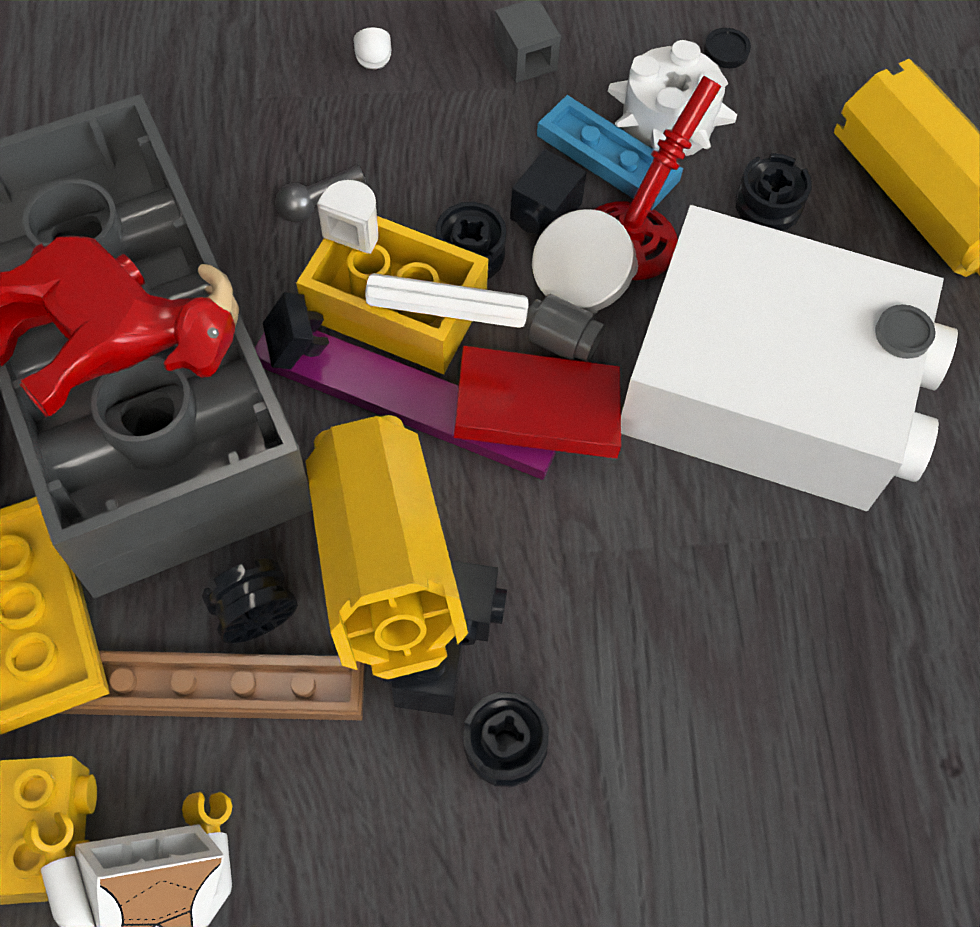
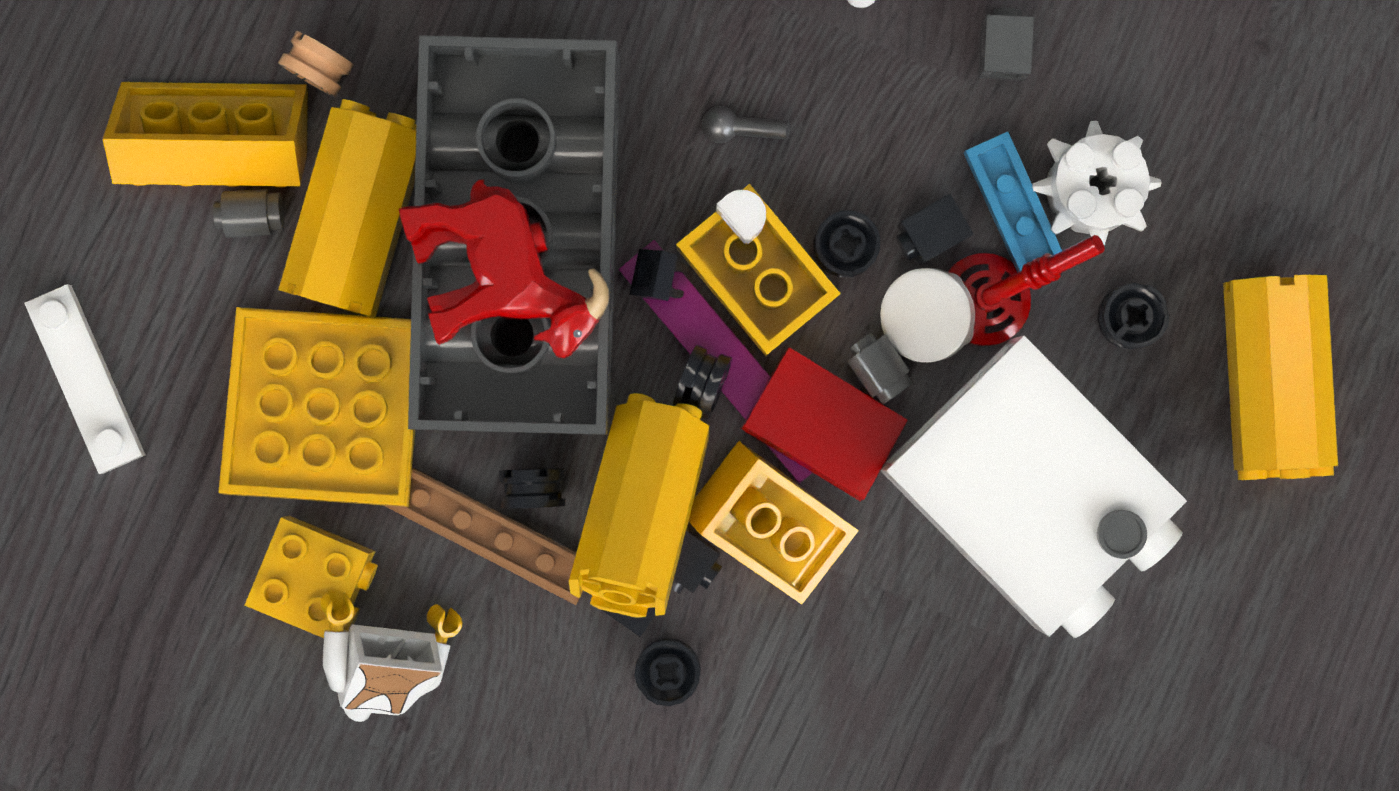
camera: 30 degrees right, 25 degrees up
white axle [365,273,529,328] -> none
black piece [704,28,751,68] -> none
none -> black wheel [673,344,732,419]
none -> yellow slope [688,441,858,604]

